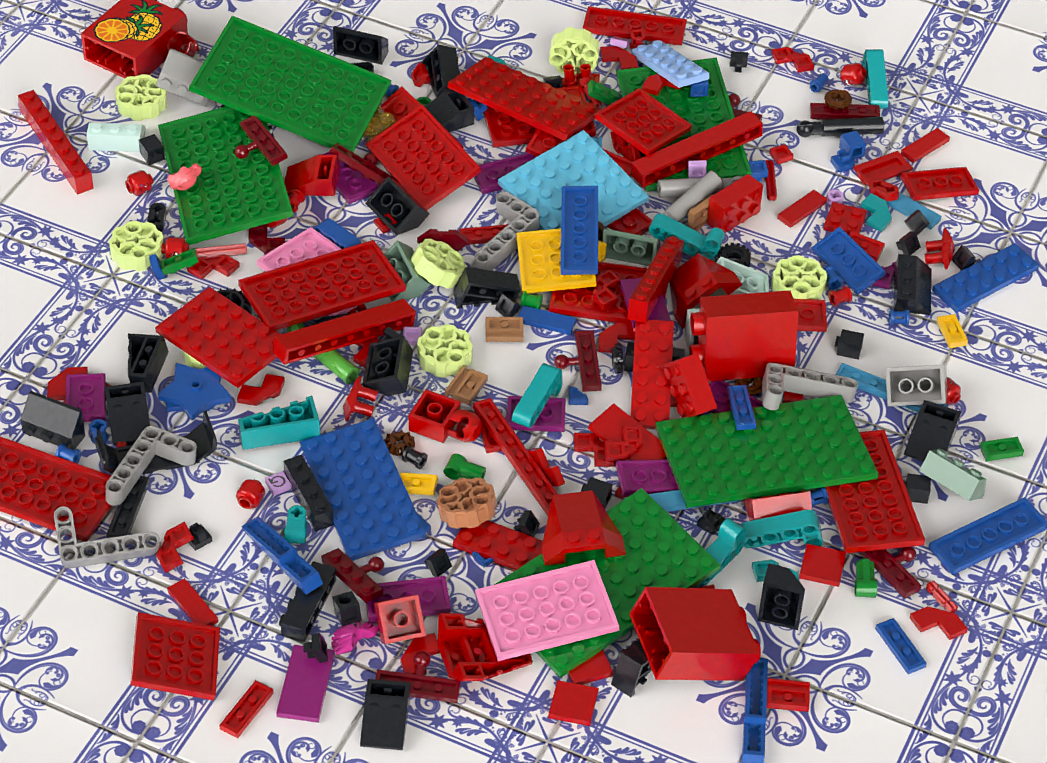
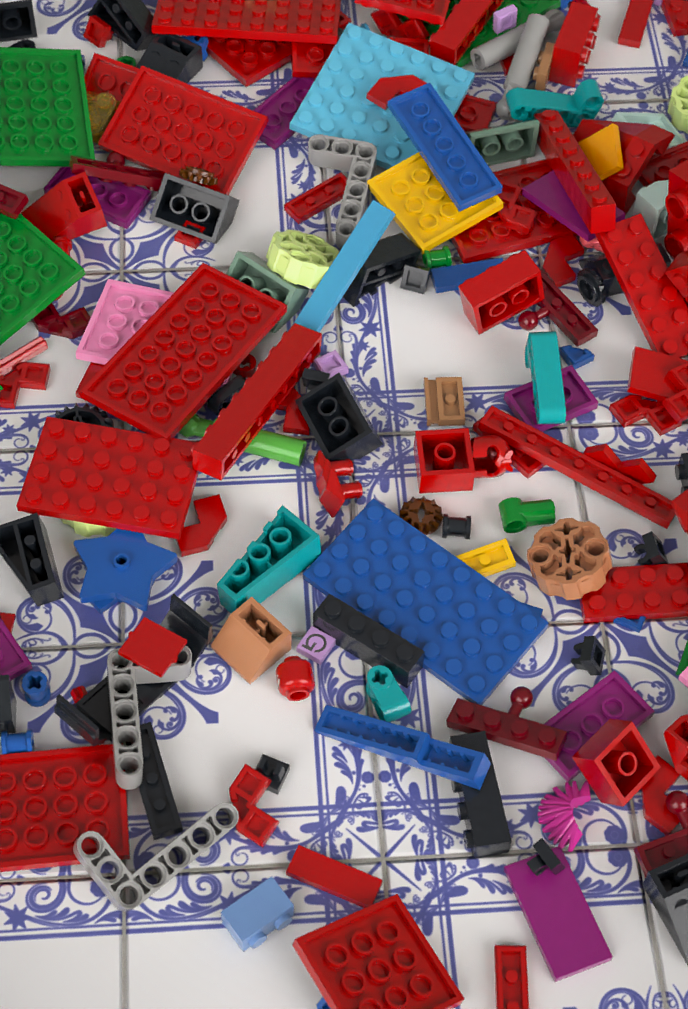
camera: 30 degrees left, 10 degrees up
black slope [105,382,150,445] -> none
blue beam [313,218,361,249] -> none
black brick [332,591,362,626] -> none
dark red tile [417,229,469,251] -> none
yellowish green connector [417,324,473,378] -> none
medium nougat plate [485,317,524,342] -> none
black tyre [717,242,751,267] -> none
none -> red piece [118,617,187,678]
none -> reddish brown gear [179,165,218,186]
none -> nougat slope [211,597,292,684]
none -> medium blue brick [221,876,294,952]
none -> dark azure tile [291,200,396,333]
none -> red tile [366,75,427,110]
none -> red brick [458,250,545,335]
none -> light orange tile [578,123,624,180]

